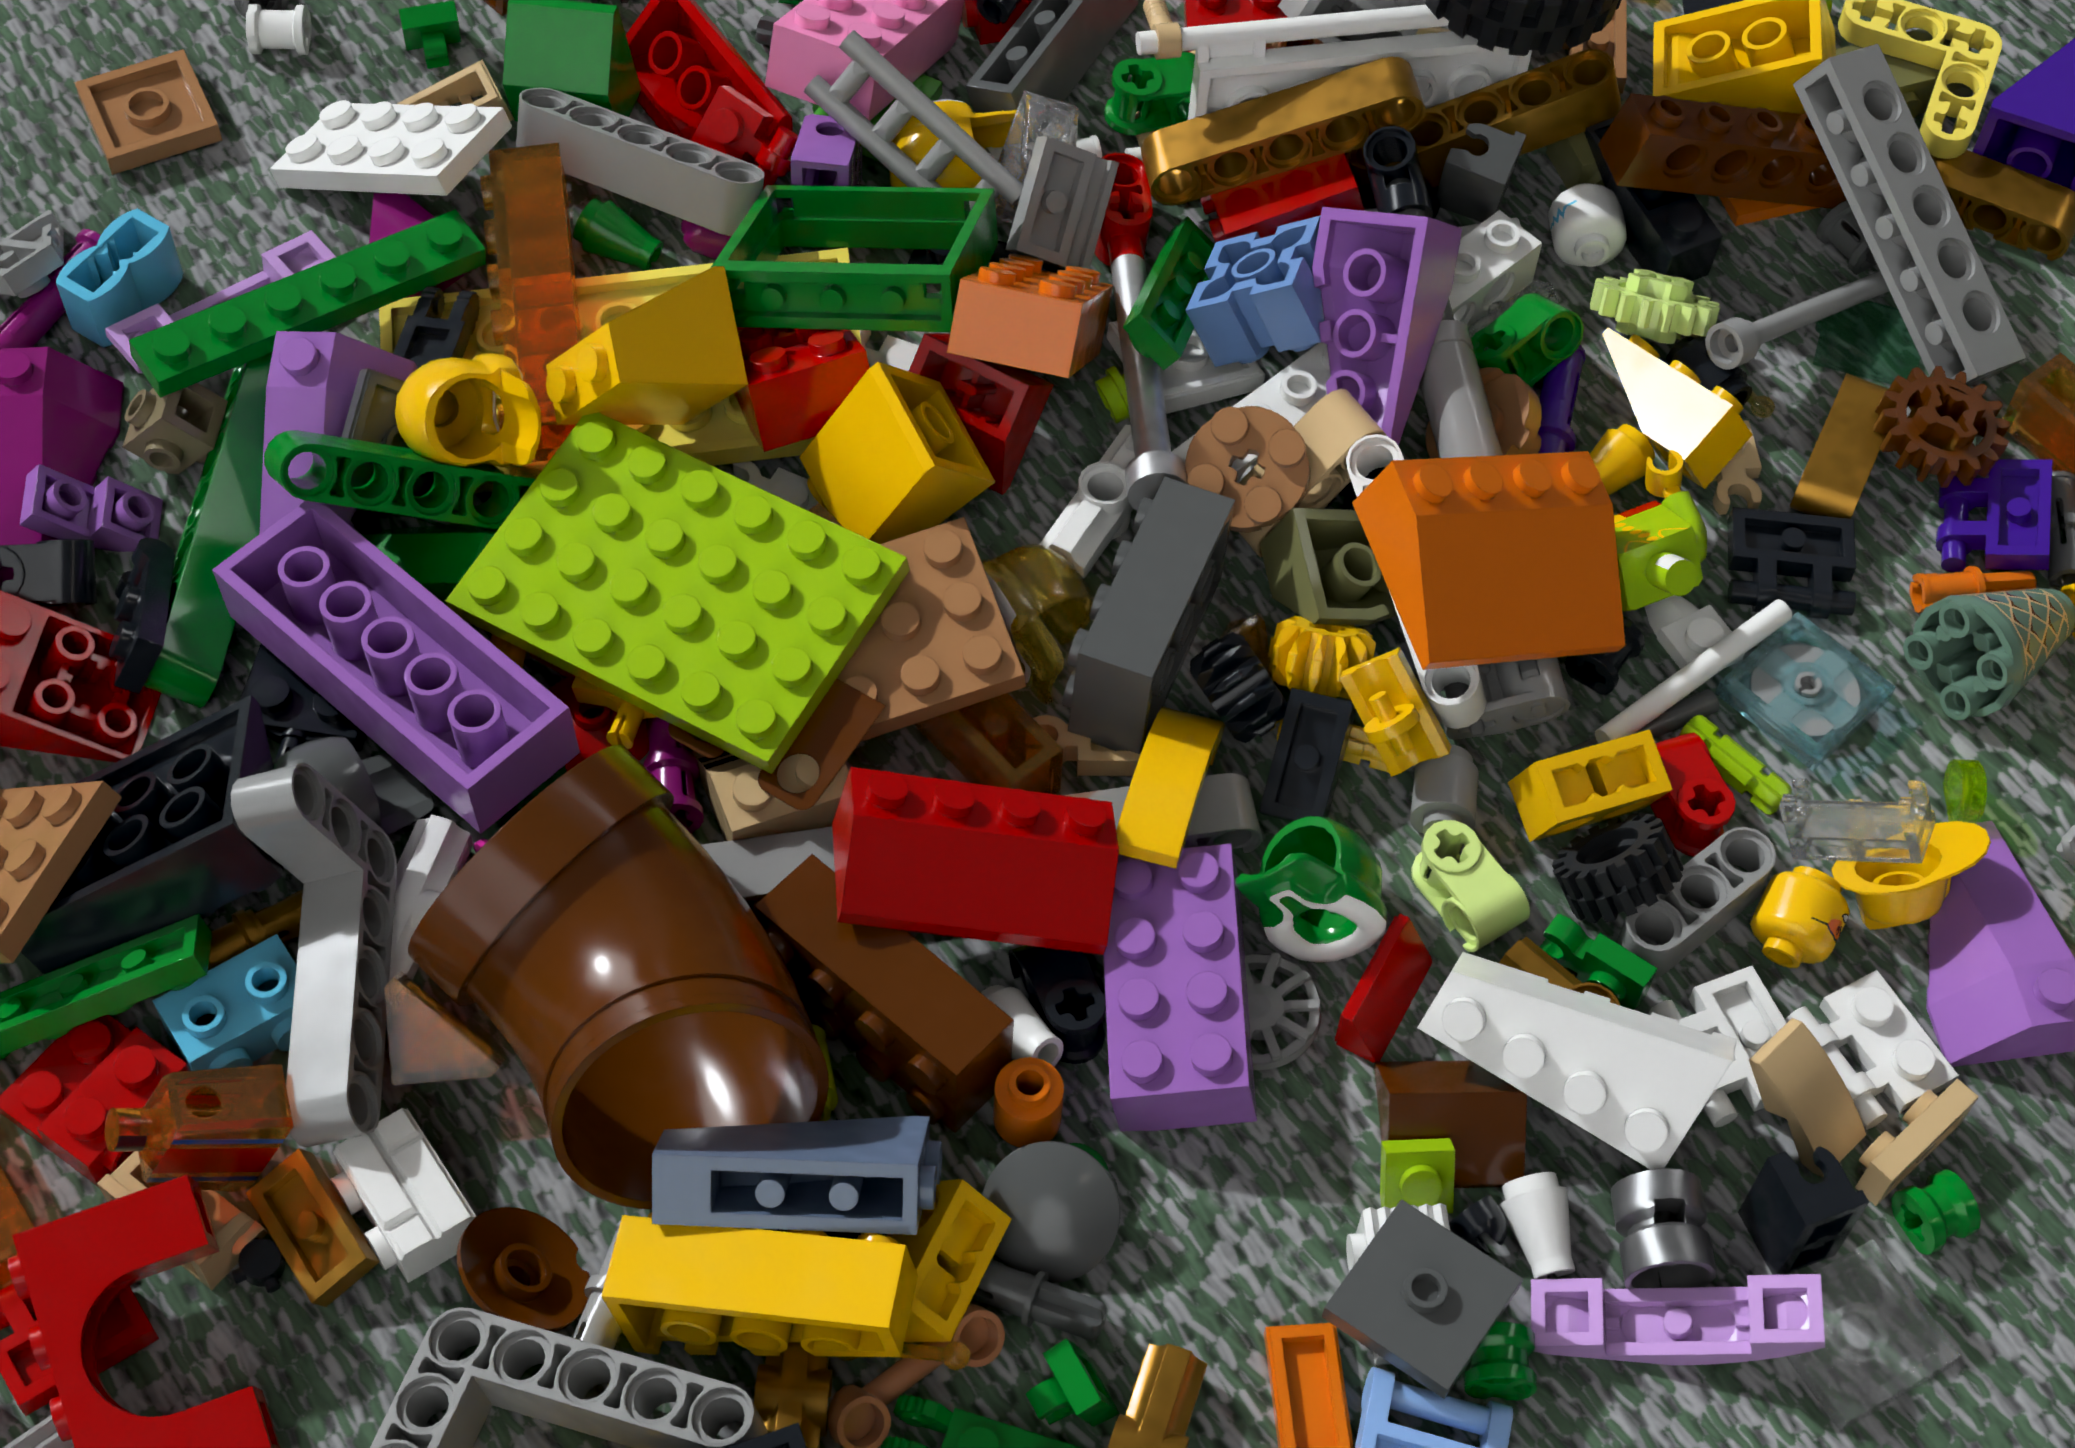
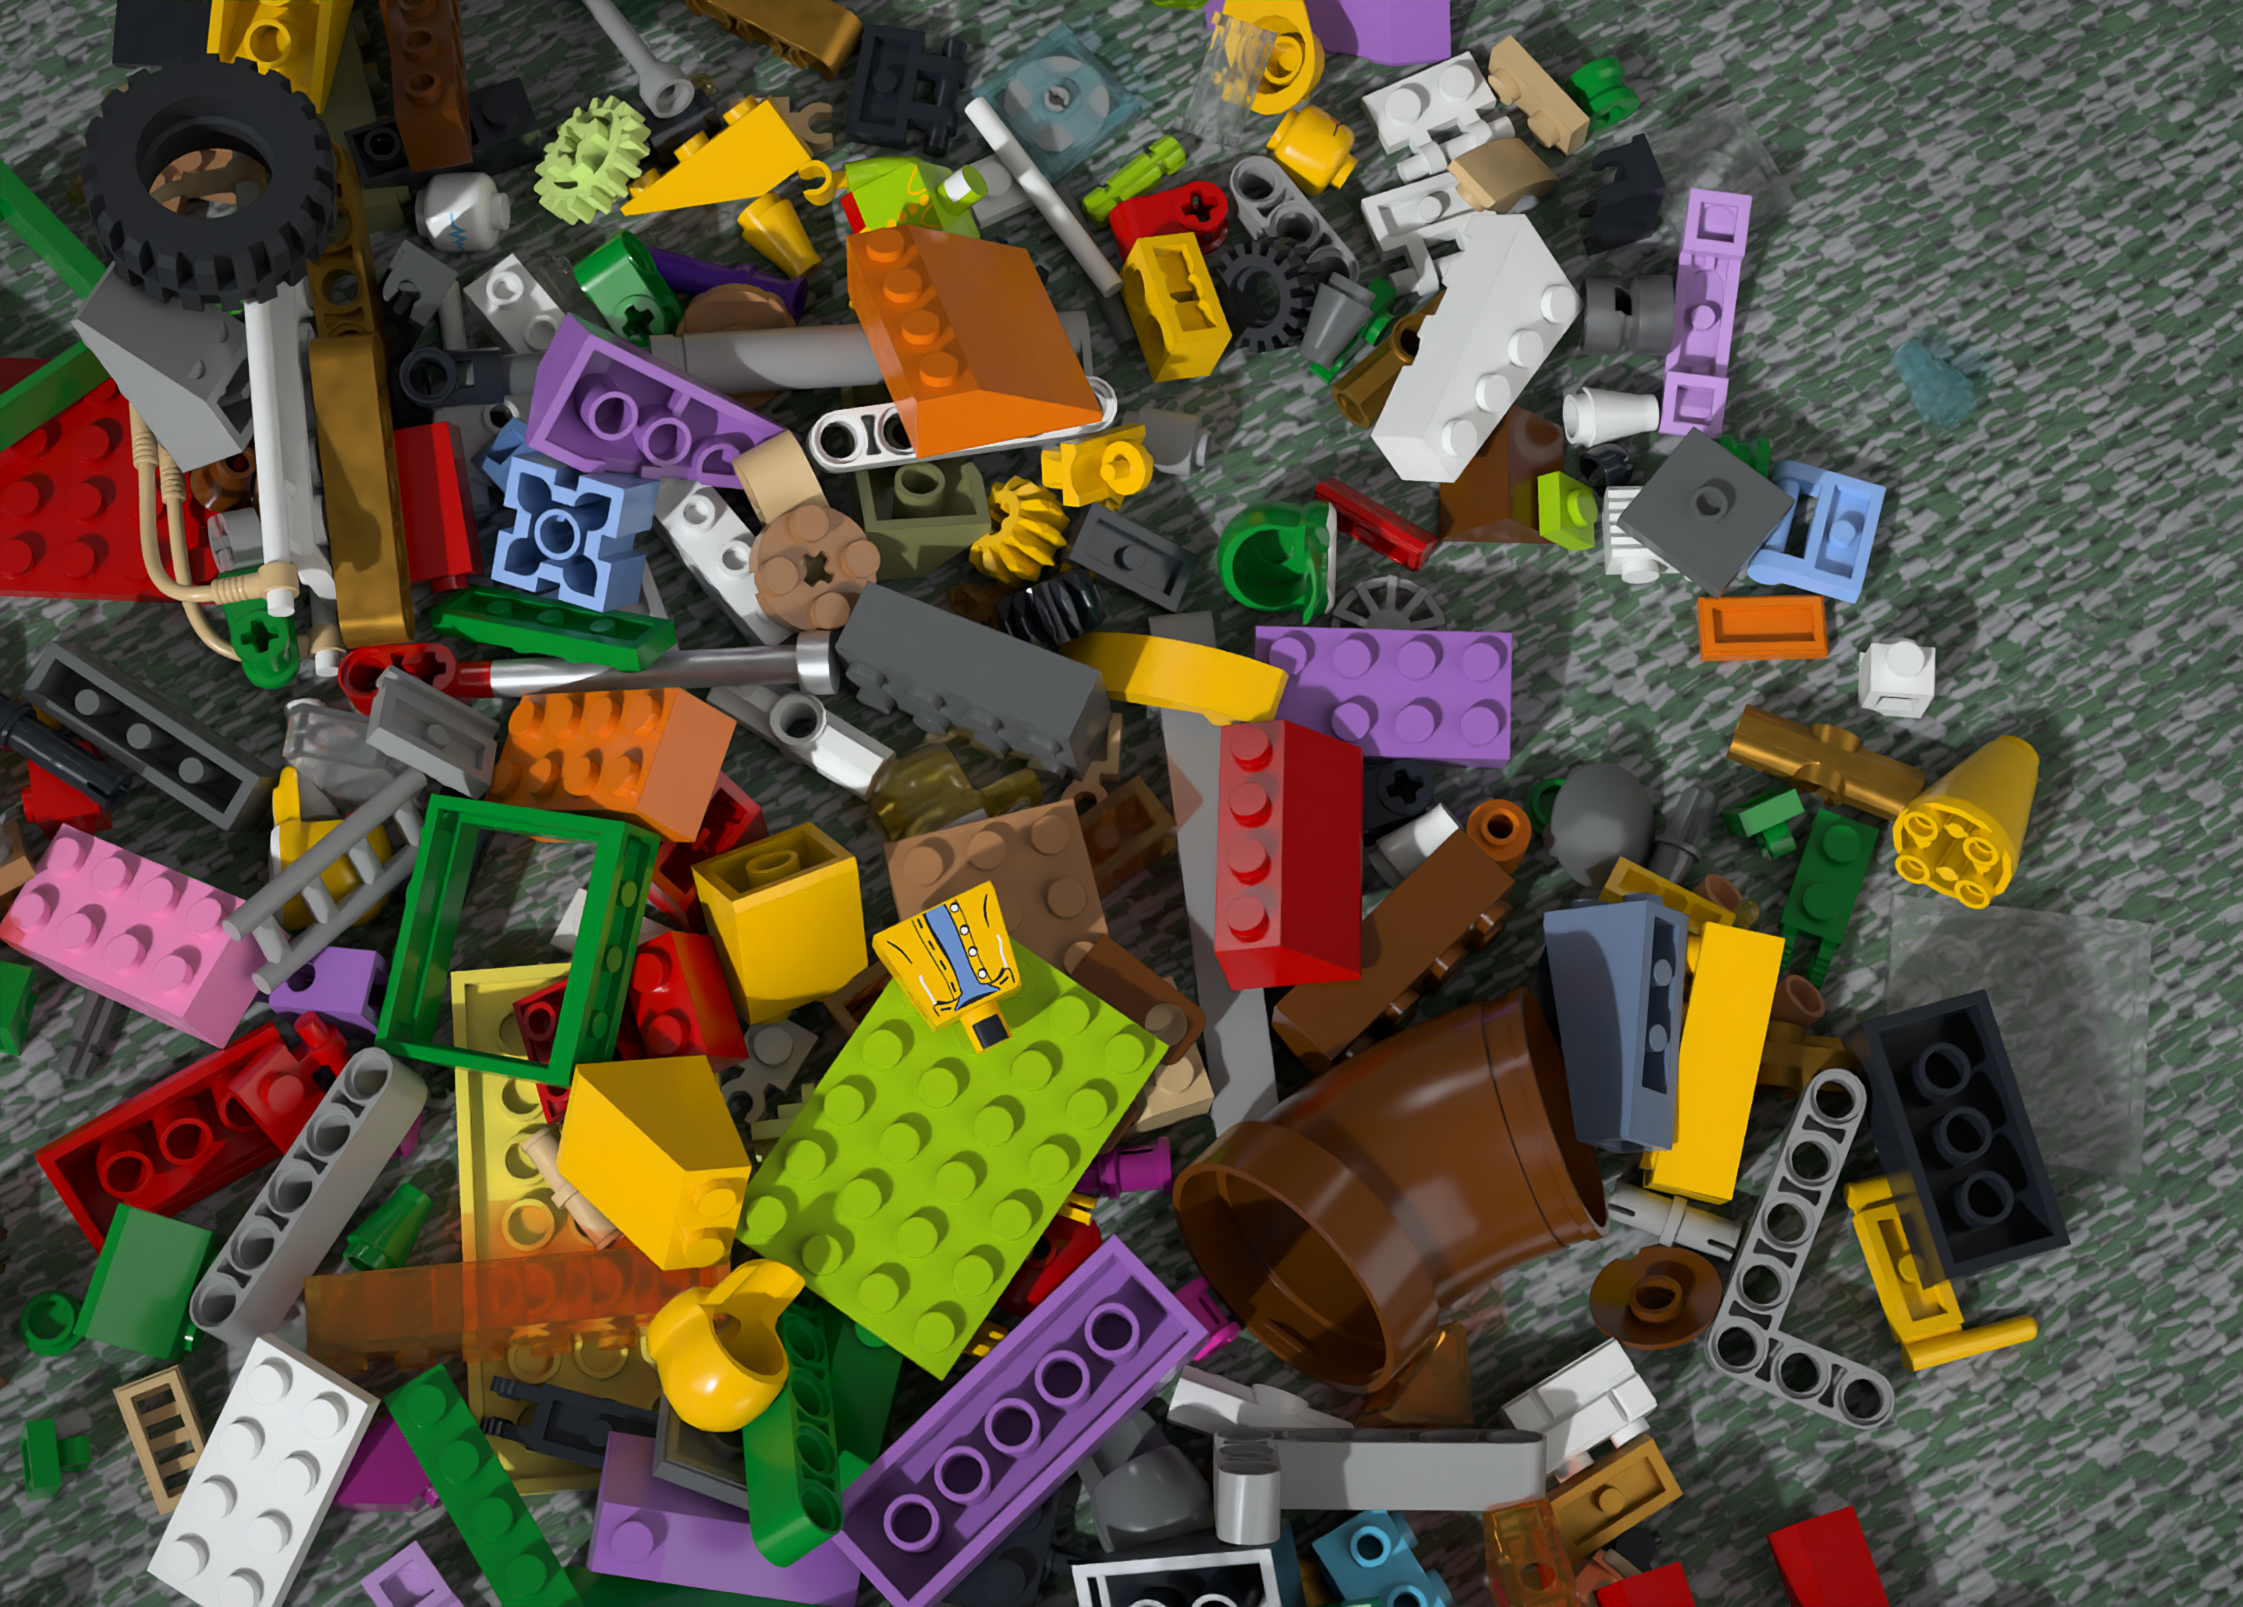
camera: 85 degrees left, 15 degrees up
yellowish green piece [1411,820,1530,952] -> none
none -> yellow torso [872,880,1022,1055]
none -> dark grey cone [1297,272,1377,369]

